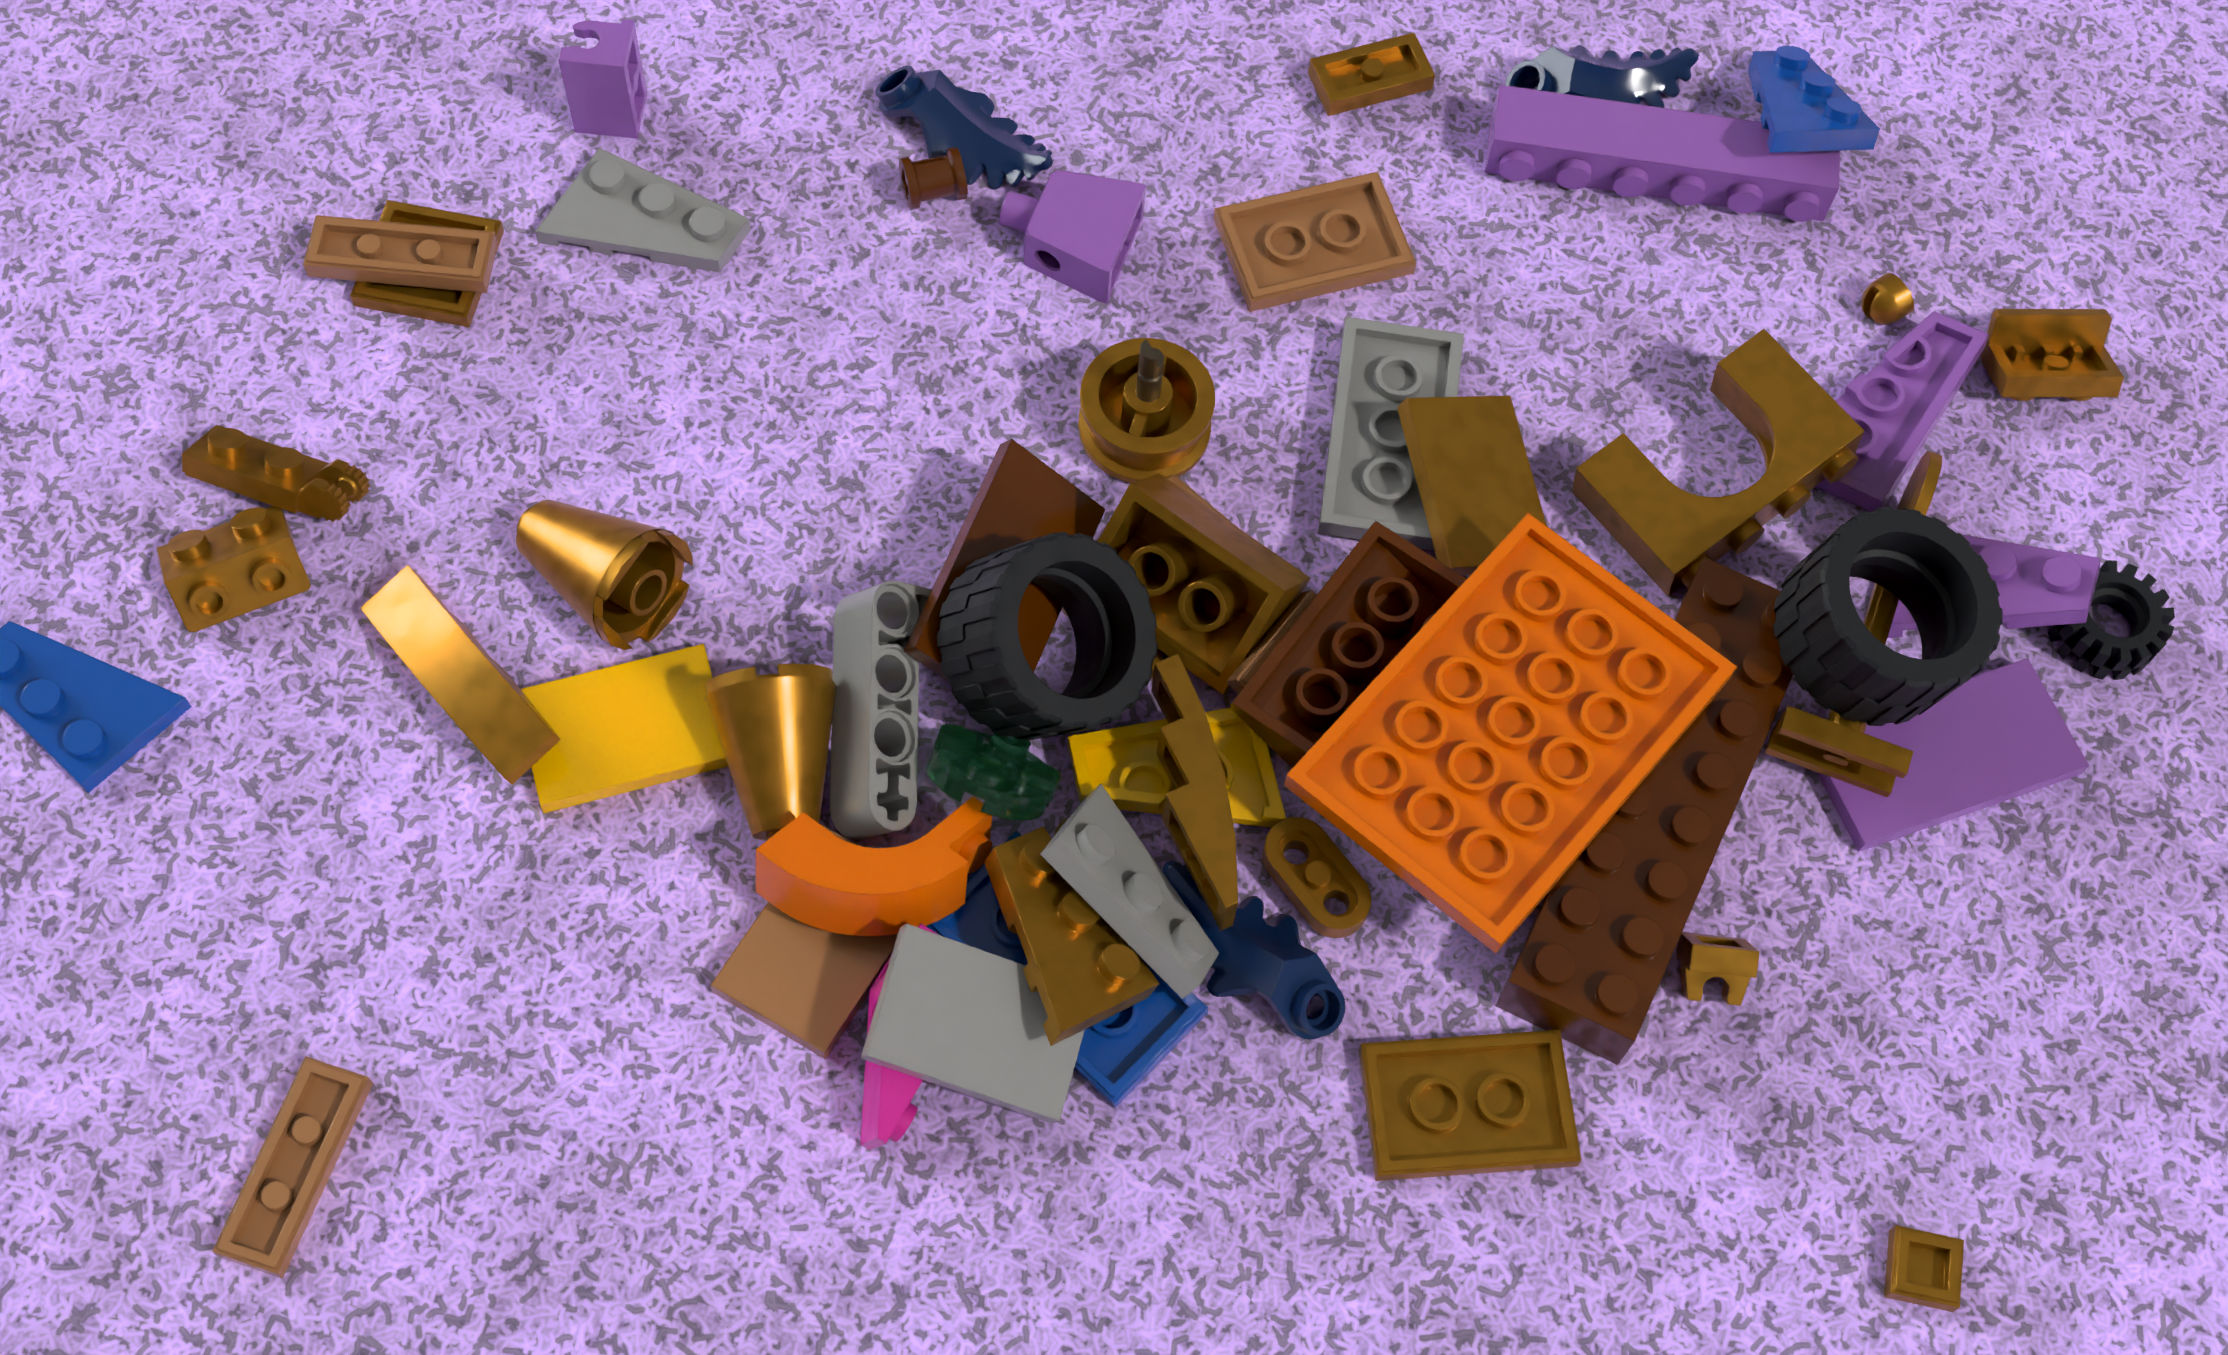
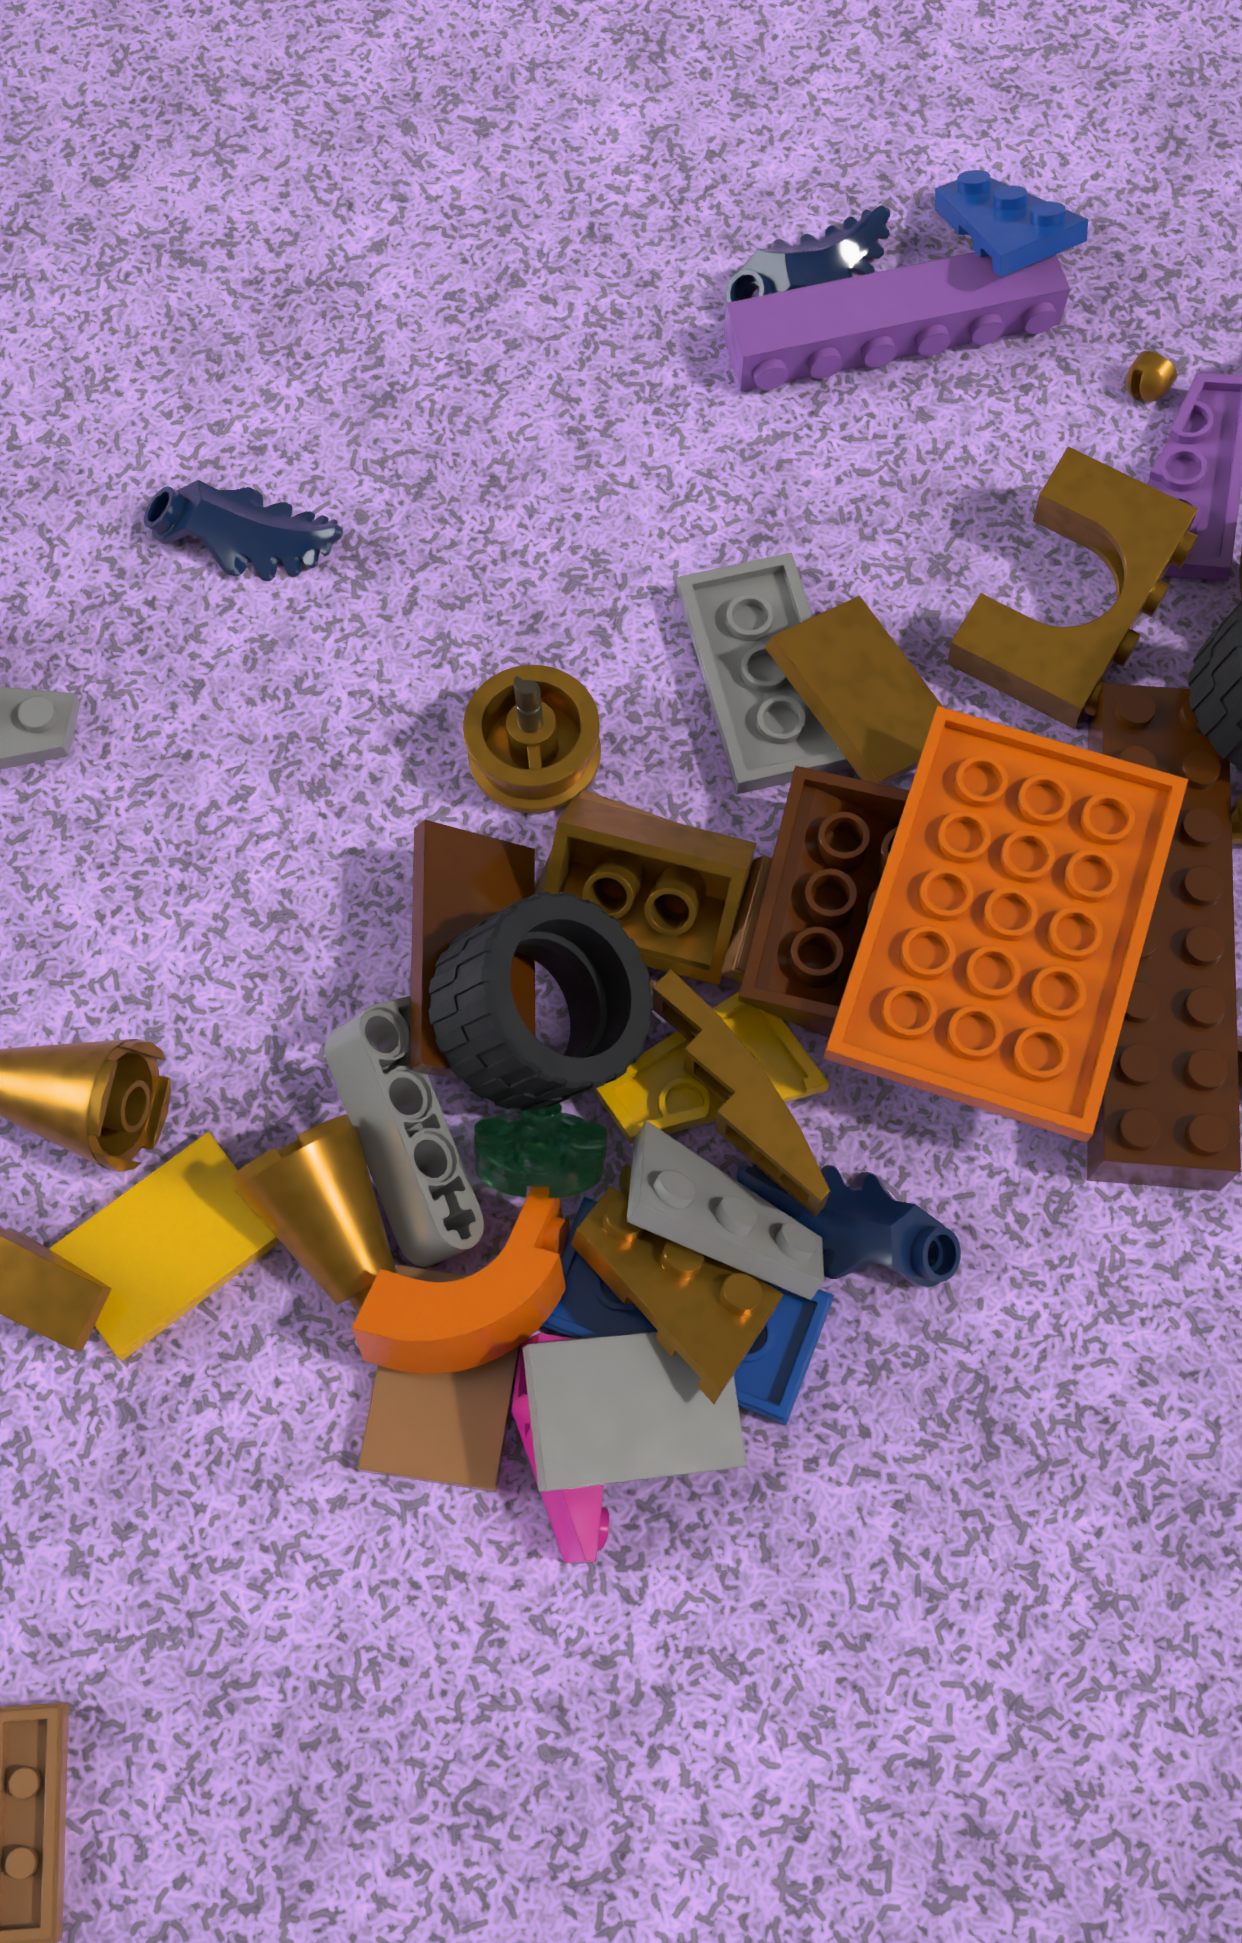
camera: 15 degrees left, 5 degrees up
reddish brown bush [899,147,968,210] -> none
medium lavender torso [999,170,1146,304] -> none
medium nougat tile [1213,172,1416,312] -> none
pearl gold plate [1263,817,1371,938] -> none
pearl gold plate [1308,32,1435,116] -> none
pearl gold tile [1358,1030,1582,1181] -> none

